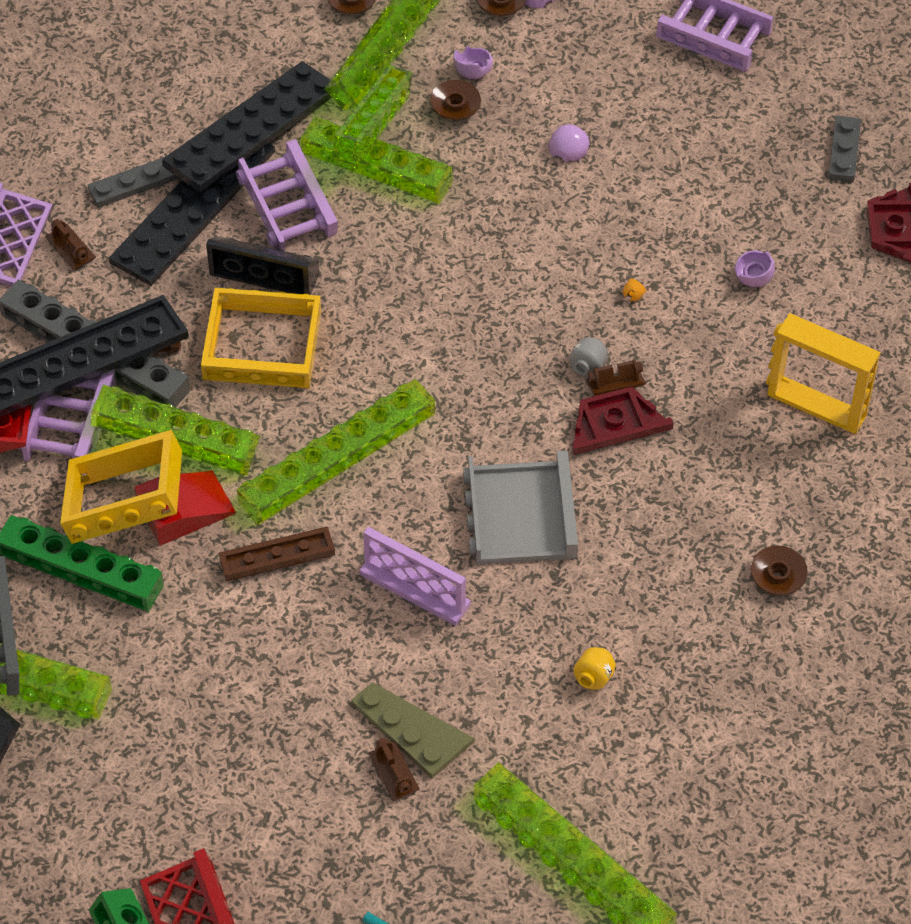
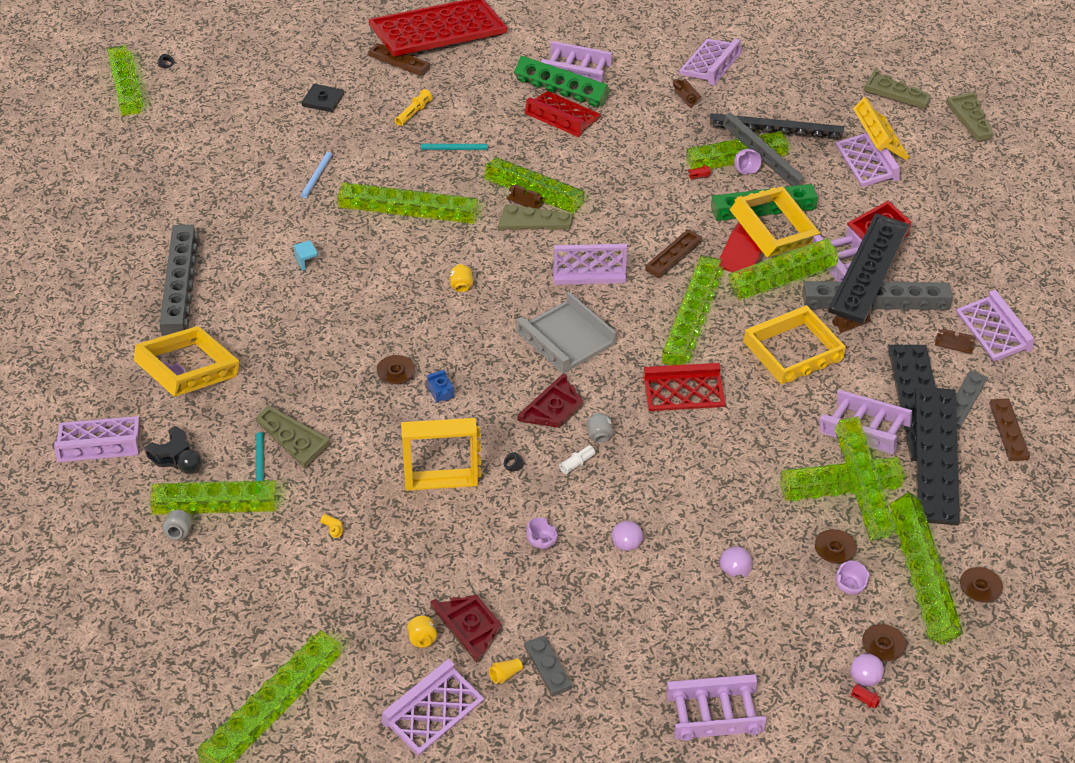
camera: 145 degrees right, 10 degrees down
black slope [206,236,319,295] -> none
reddish brown hinge [587,360,646,396] -> none
light orange hinge [623,278,646,302] -> none
none -> medium azure panel [293,240,318,271]
none -> blue brick [427,370,454,403]
none -> clear neon green brick [484,157,585,213]
none -> yellow cone [489,658,523,684]
none -> black piece [503,452,524,471]
none -> white axle [559,445,595,475]
none -> lavender hair [612,521,644,551]
none -> red fence [642,363,725,411]
none -> red pin [688,165,711,180]
none -> lavender hair [734,149,762,175]
none -> reddish brown plate [989,398,1030,461]

